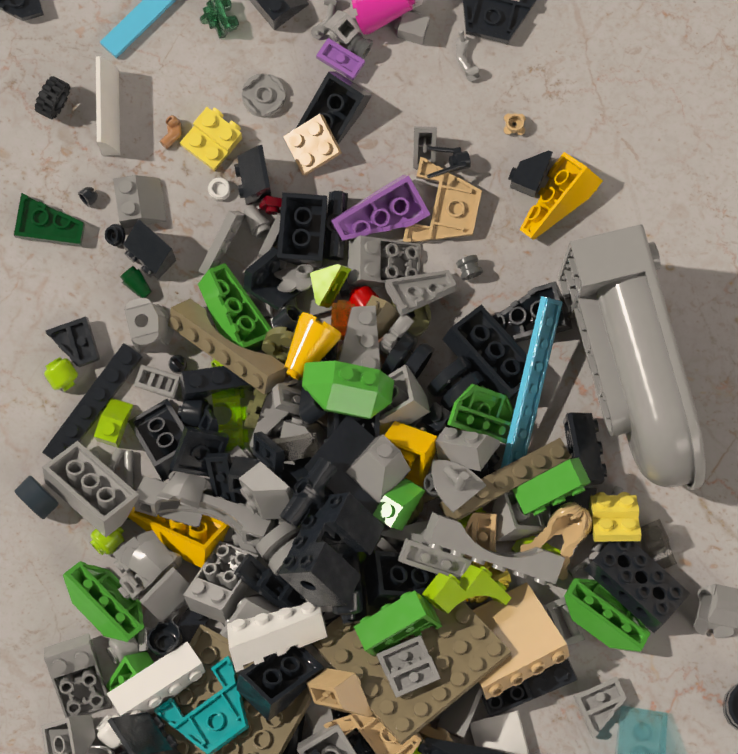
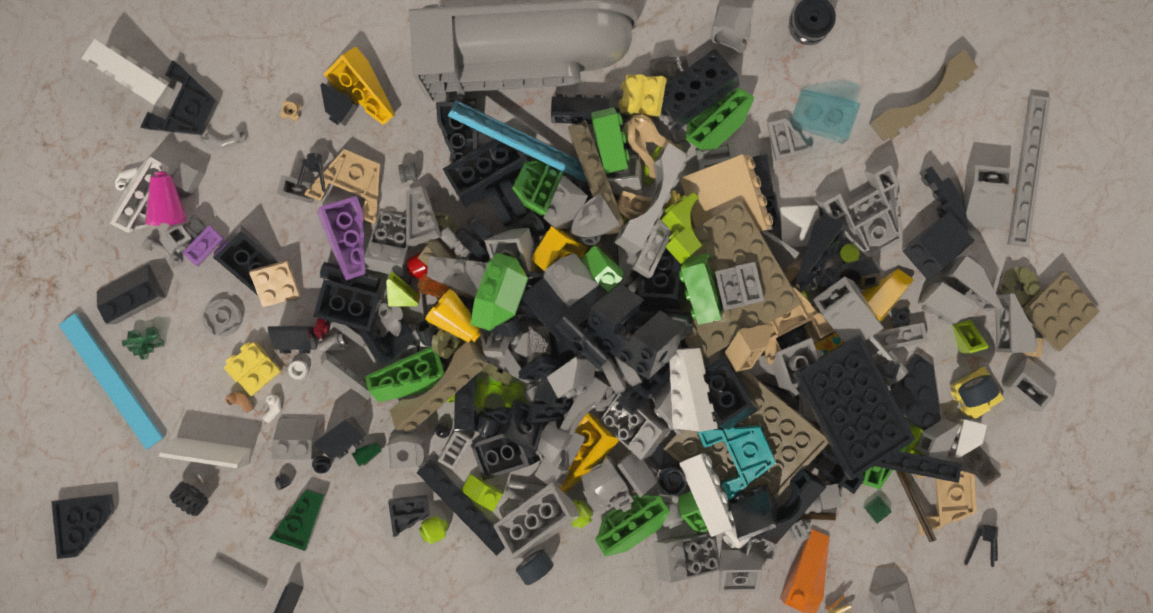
camera: 80 degrees left, 10 degrees up
none -> white arm [262,394,281,423]

